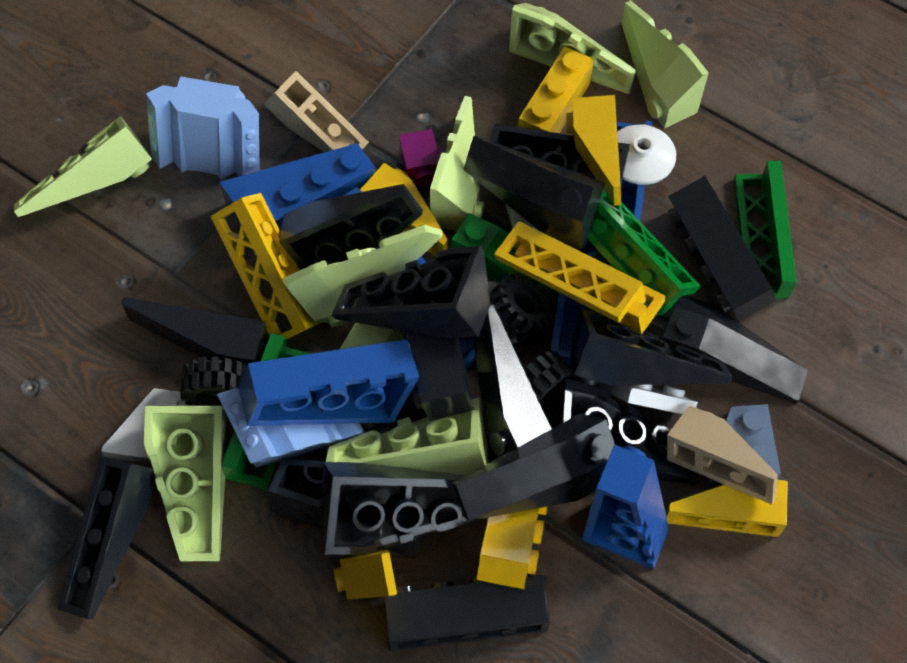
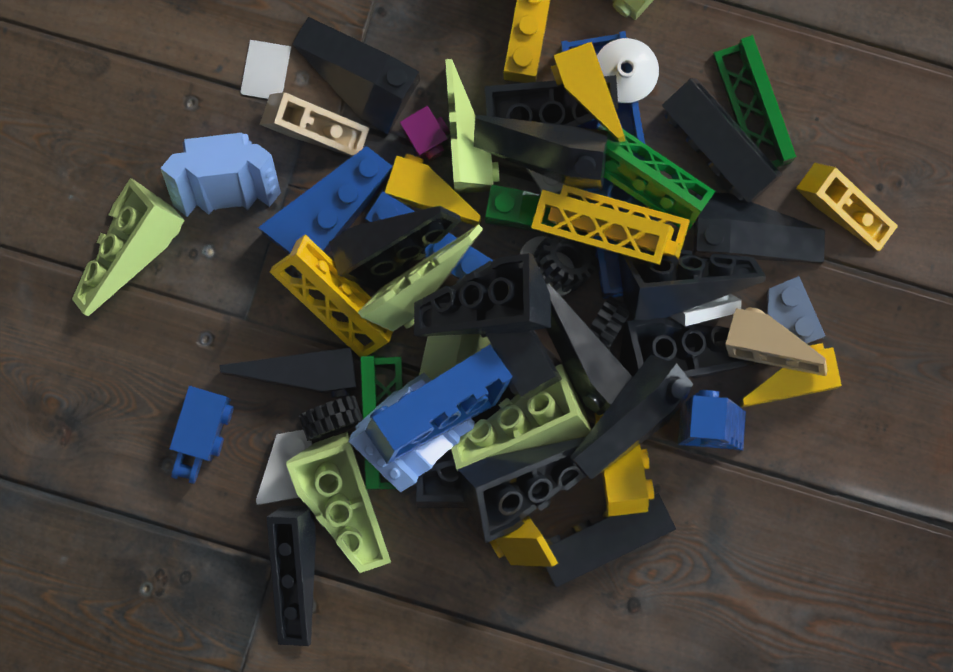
camera: 15 degrees left, 20 degrees up
none -> blue brick [169,386,234,484]
none -> white sticker [241,40,291,99]
none -> black wedge [292,17,420,135]
none -> yellow slope [796,163,898,252]

